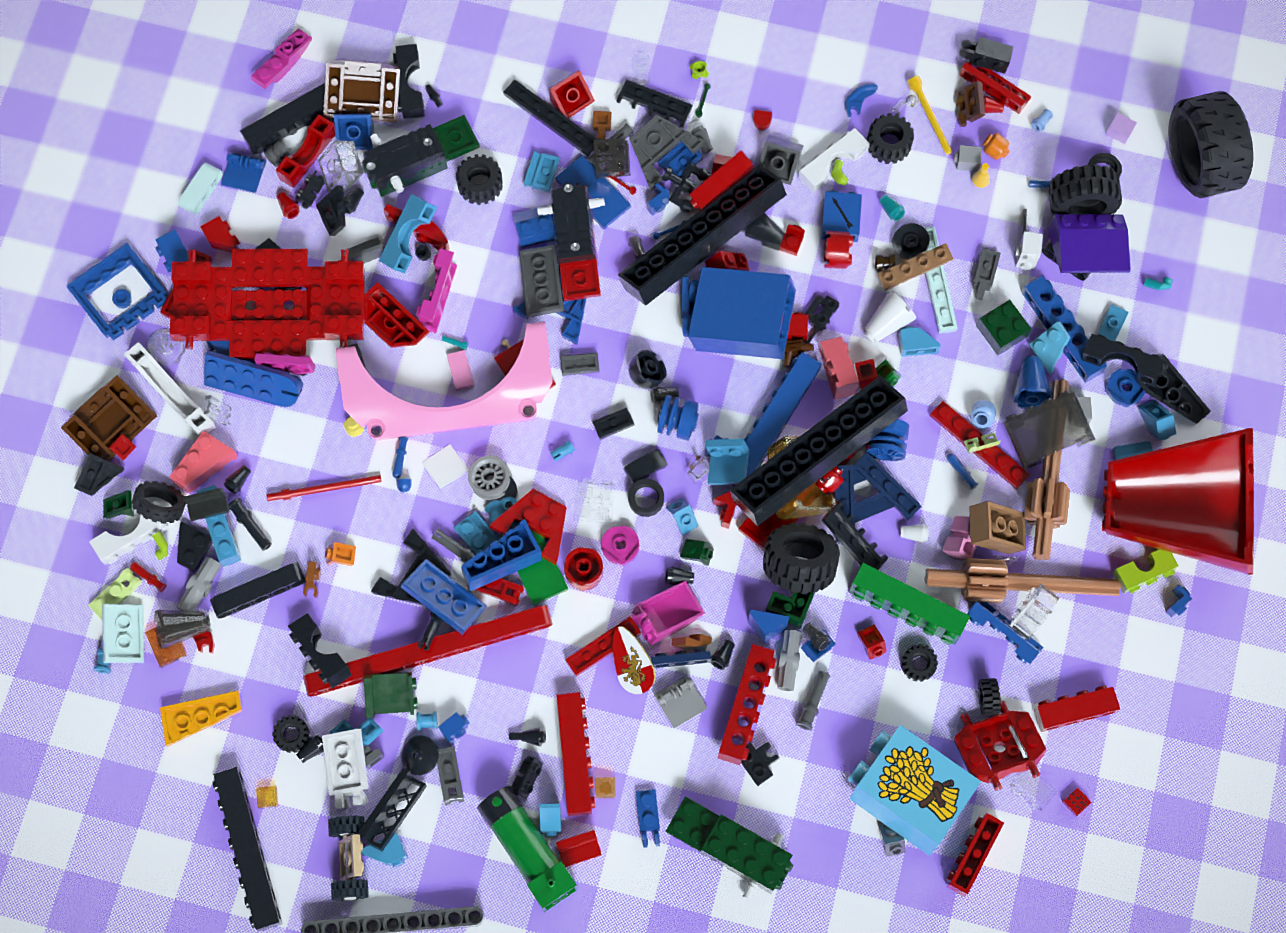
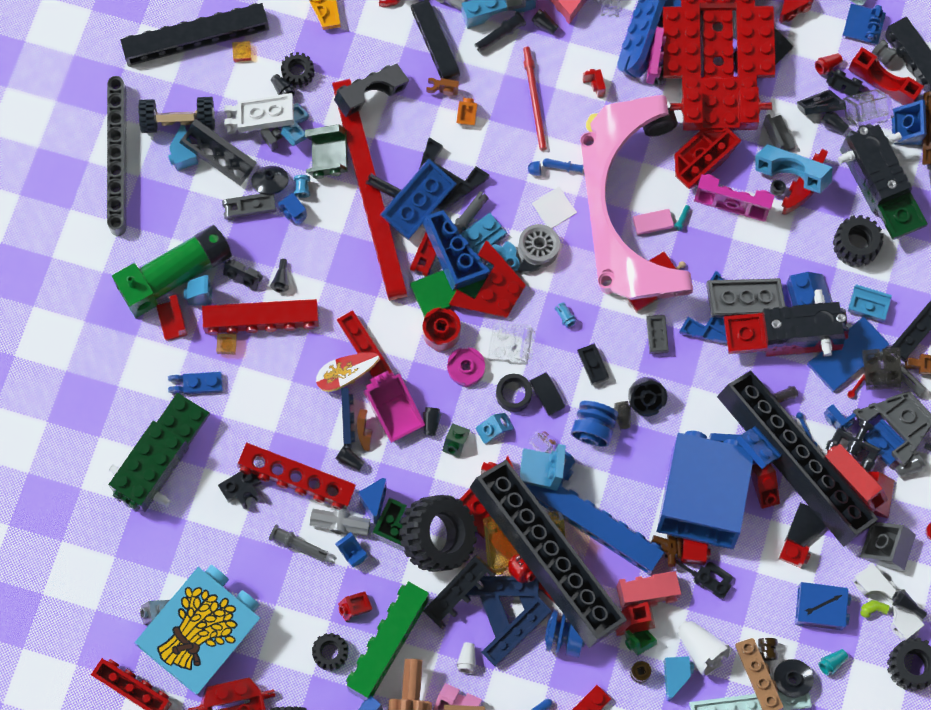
camera: 90 degrees right, 0 degrees up
light grey hinge [654,675,708,729] -> none
clear smoke cone [803,622,831,651] -> none
red brick [823,231,853,269] -> none
none -> red bracket [582,69,606,98]
none -> dark brown wheel [630,661,652,684]
none -> blue plate [736,426,781,469]
none -> black cone [892,589,927,619]

